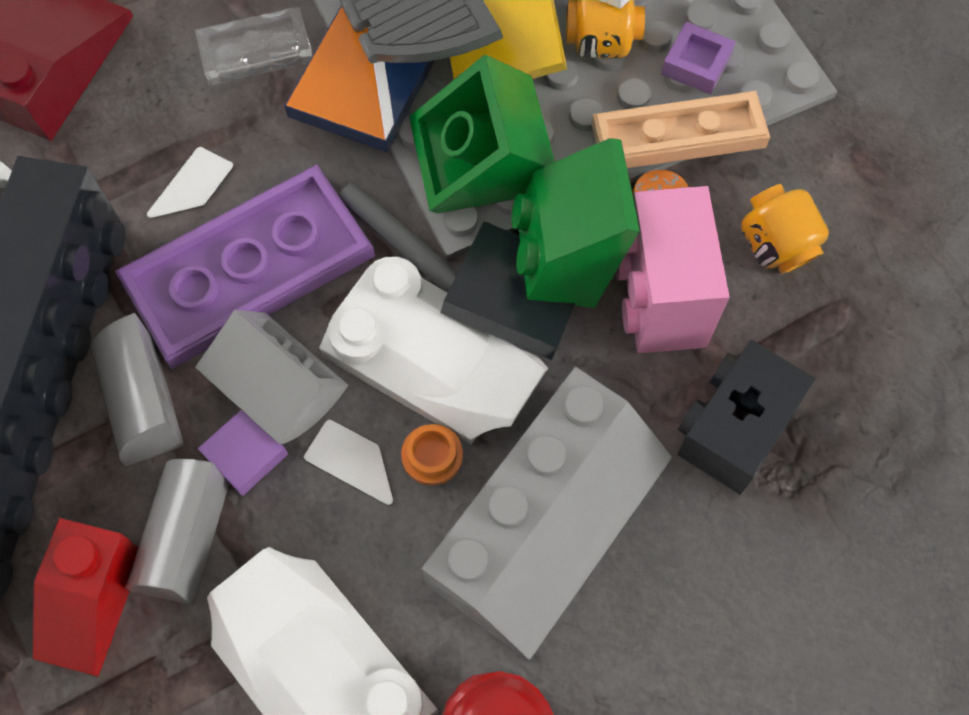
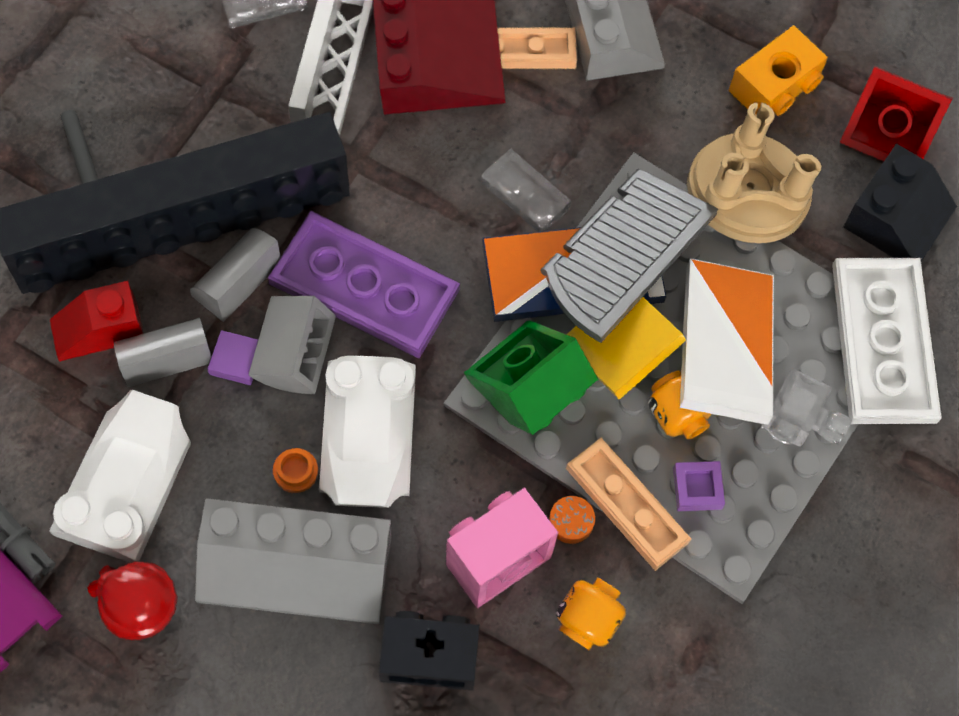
camera: 55 degrees right, 0 degrees up
white sticker [147,147,233,218] -> none
white sticker [304,420,393,505] -> none
dark grey bar [339,182,458,293] -> none
black tile [440,221,575,360] -> none
green slope [511,138,640,308] -> none

